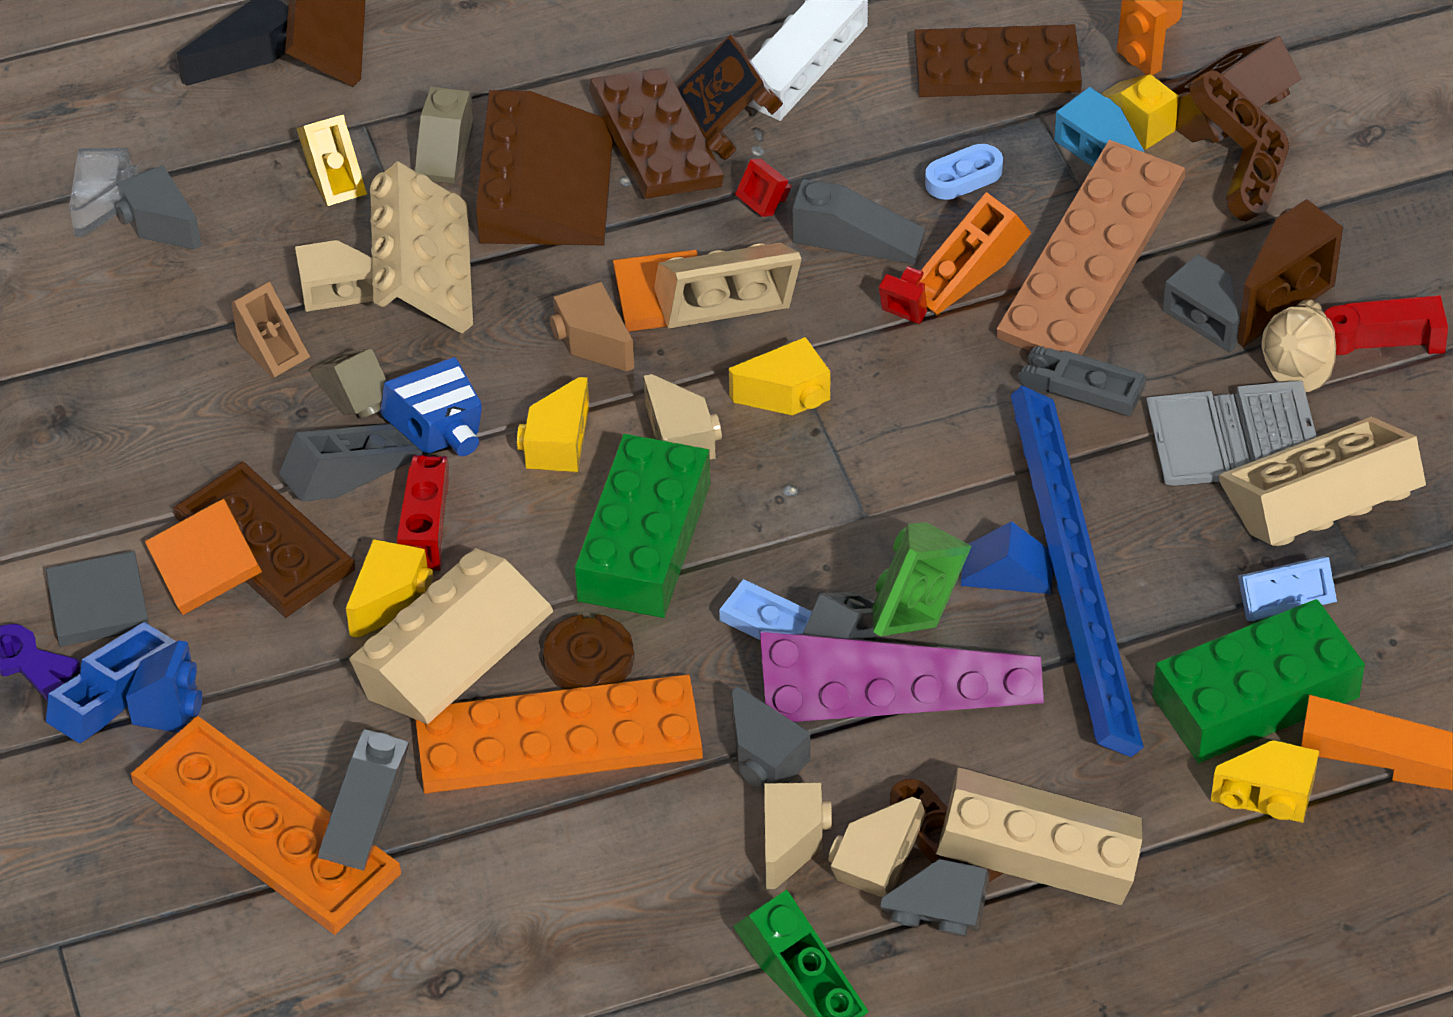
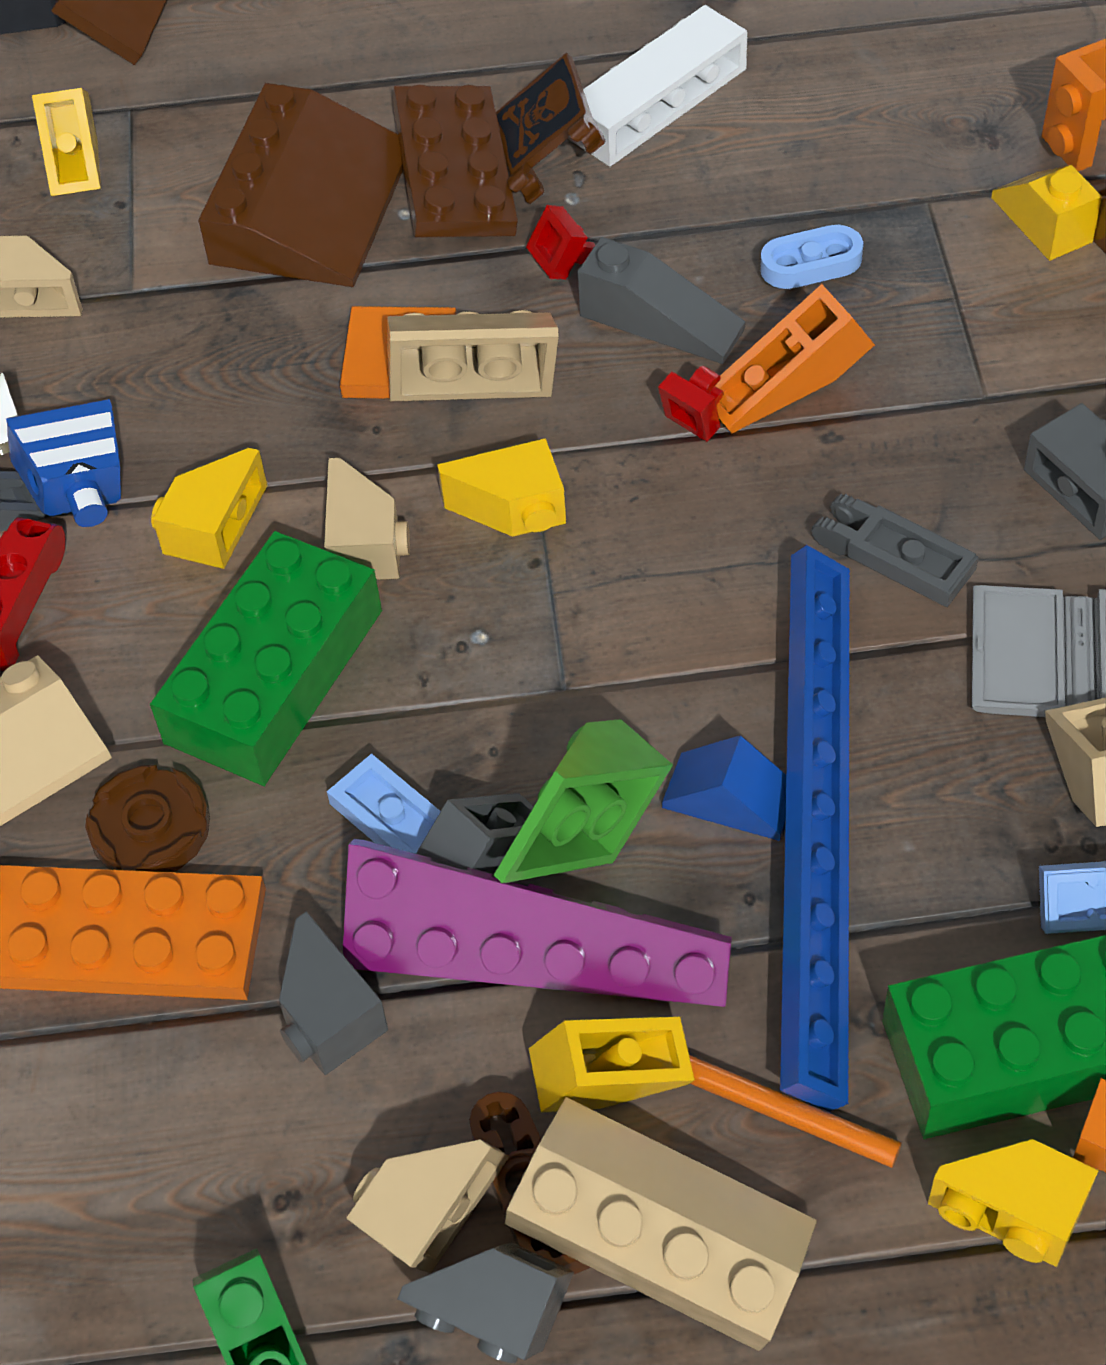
camera: 15 degrees right, 5 degrees up
tan bracket [370,161,473,334] -> none
dark tan slope [415,86,474,184] -> none
medium nougat slope [549,282,634,371] -> none
tan slope [764,783,832,889] -> none
reddish brown plate [914,24,1082,97] -> none
nougat plate [997,140,1185,355] -> none
dark azure slope [1054,87,1144,167] -> none
none -> yellow slope [529,1017,694,1112]
none -> orange bar [689,1055,902,1168]

